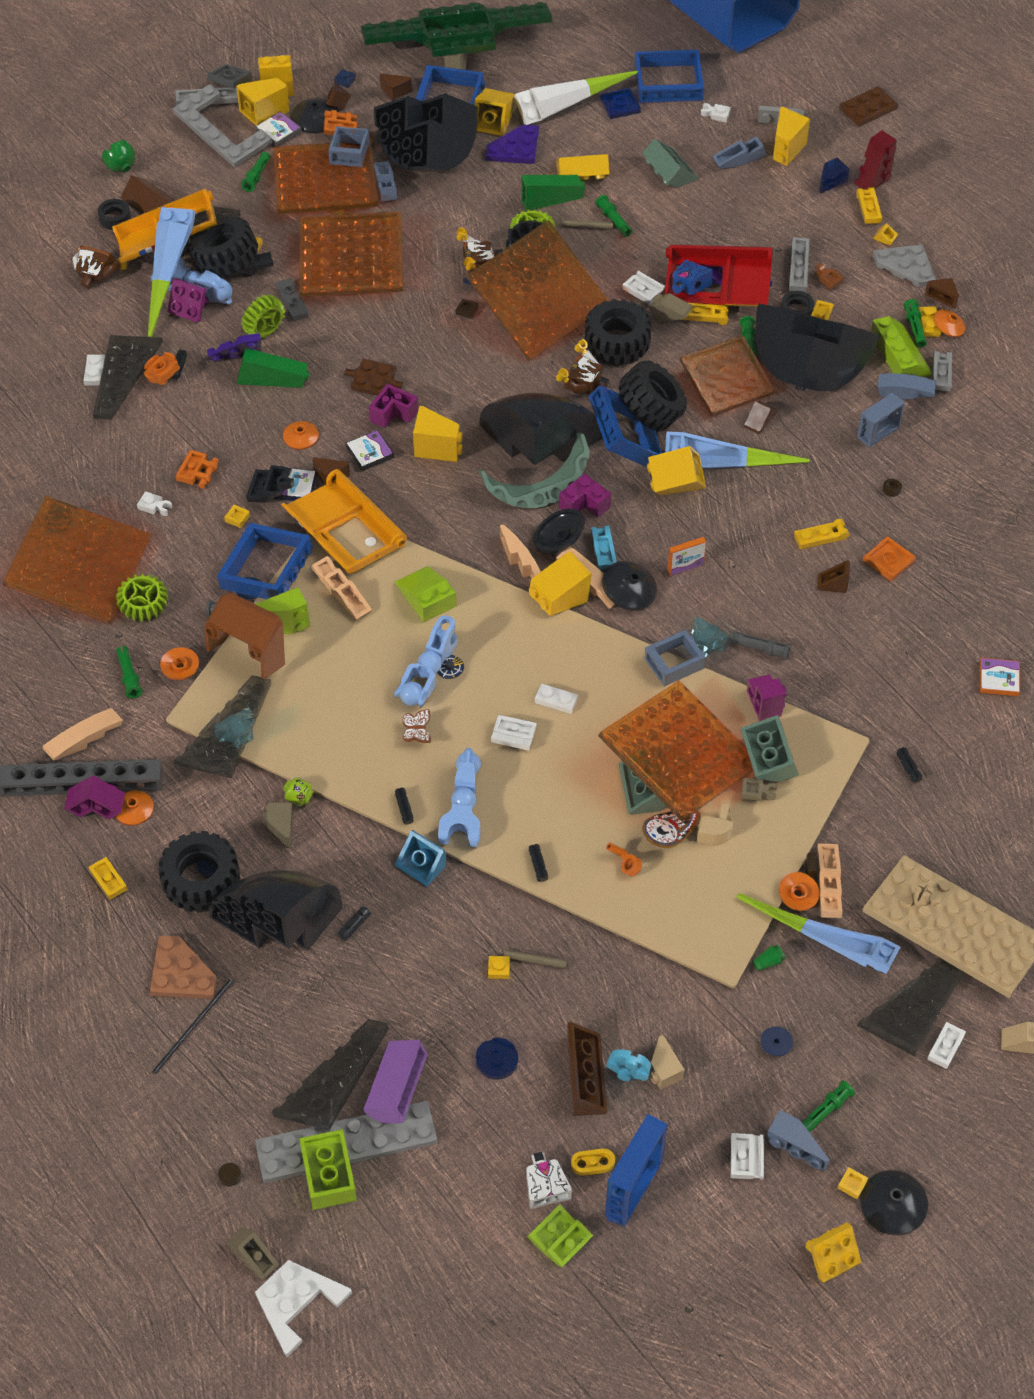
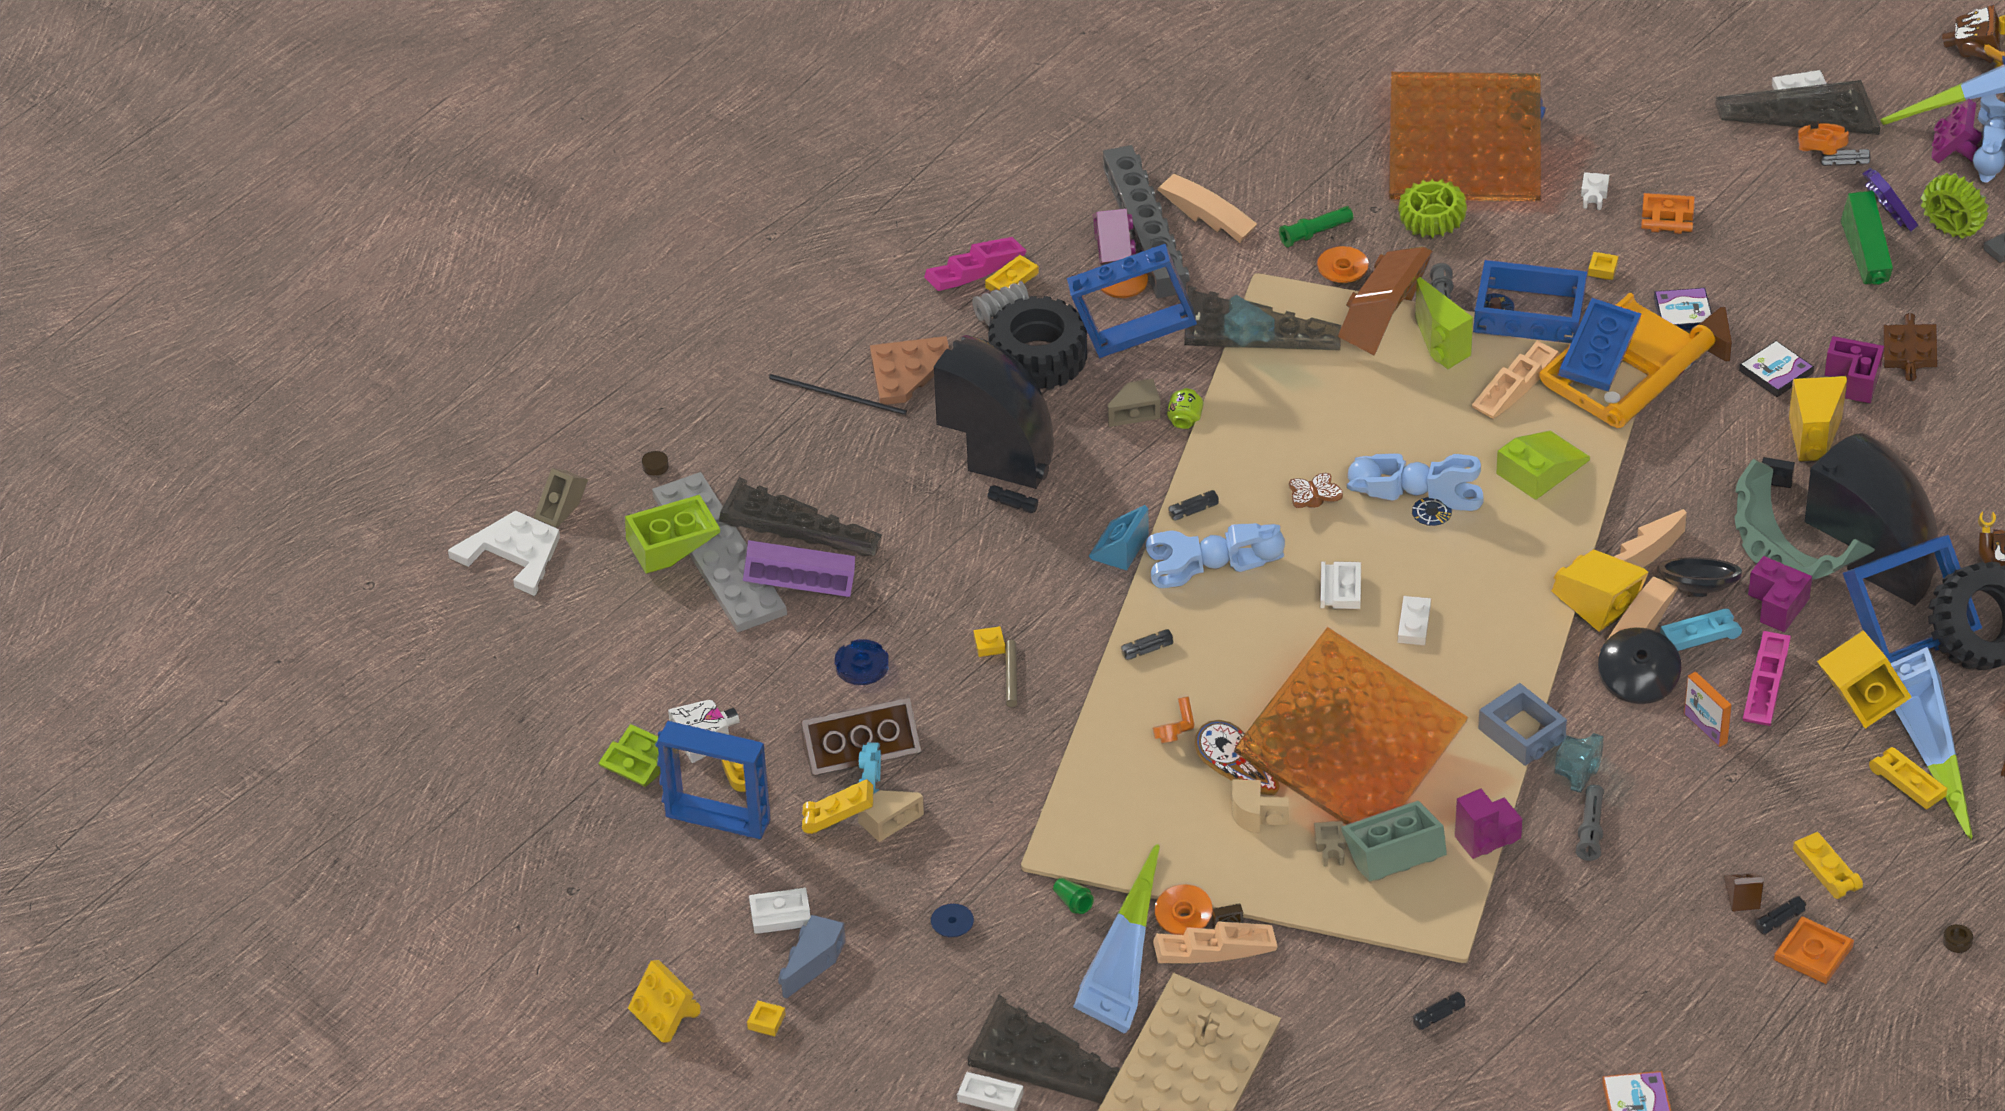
camera: 80 degrees right, 10 degrees down
black plate [246,465,294,503] -> none
orange dish [283,421,319,450] -> none
green pin [802,1080,855,1133] -> none
black dish [860,1170,928,1236] -> none
none -> yellow plate [802,779,873,834]
none -> dark pink slope [924,237,1026,291]
none -> light grey piece [972,281,1029,326]
none -> blue window [1067,244,1197,358]
none -> blue plate [1558,298,1641,392]
none -> dark pink slope [1743,631,1791,726]
none -> black axle [1755,896,1806,934]
none -> black bracket [1762,457,1795,488]
none -> yellow plate [1869,747,1948,810]

